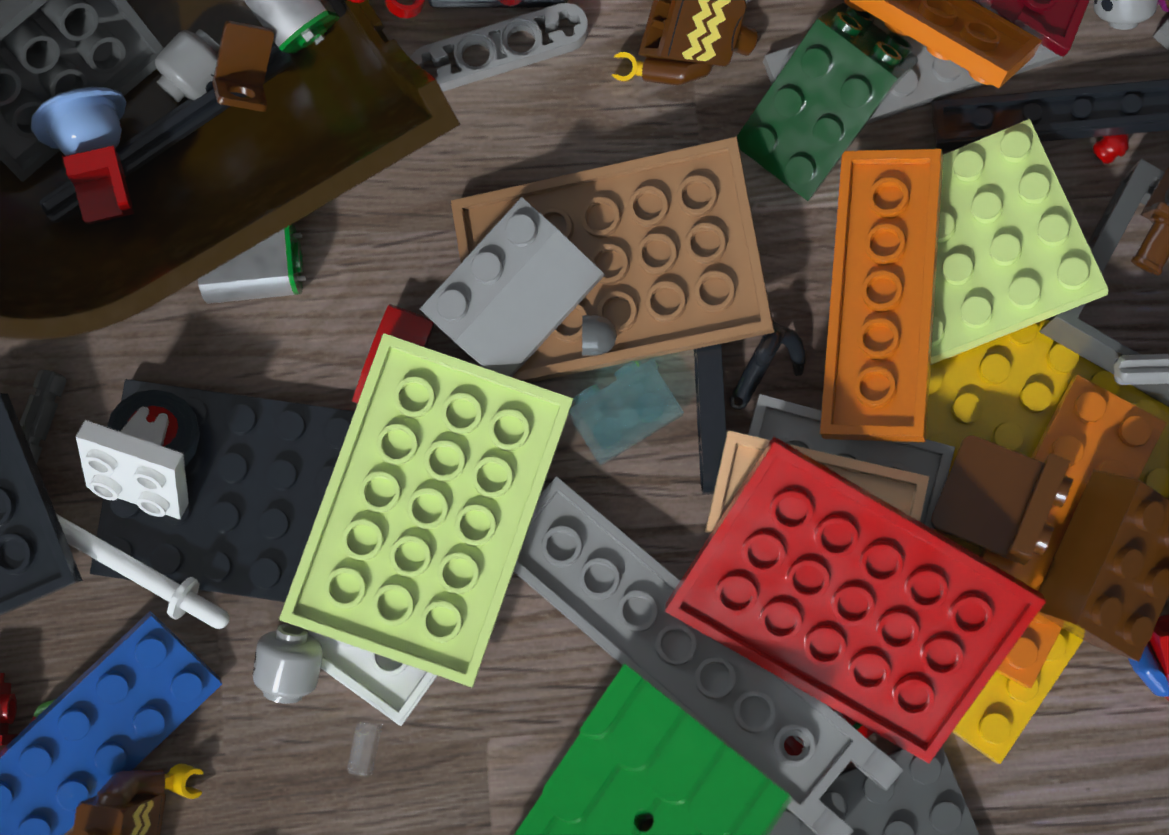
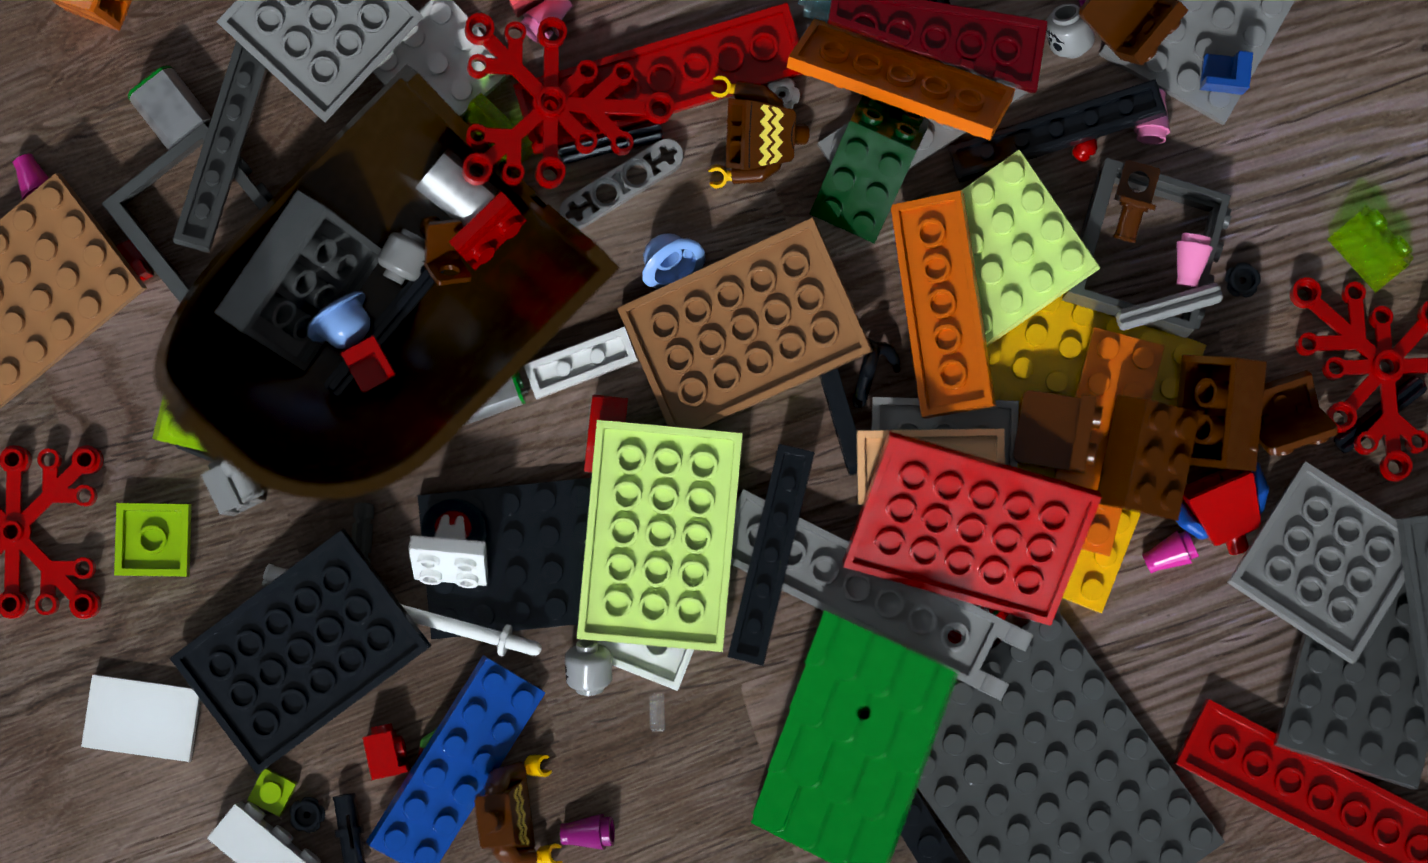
camera: 10 degrees left, 5 degrees up
light grey slope [420,197,605,377] -> none
clear light blue bracket [569,358,684,466] -> none
dark grey hinge [582,315,617,356] -> none
none -> red plate [449,191,527,270]
none -> white plate [524,327,638,399]
none -> light blue hat [642,233,706,289]
none -> black plate [728,444,815,666]
none -> dark pink cone [1142,531,1199,573]

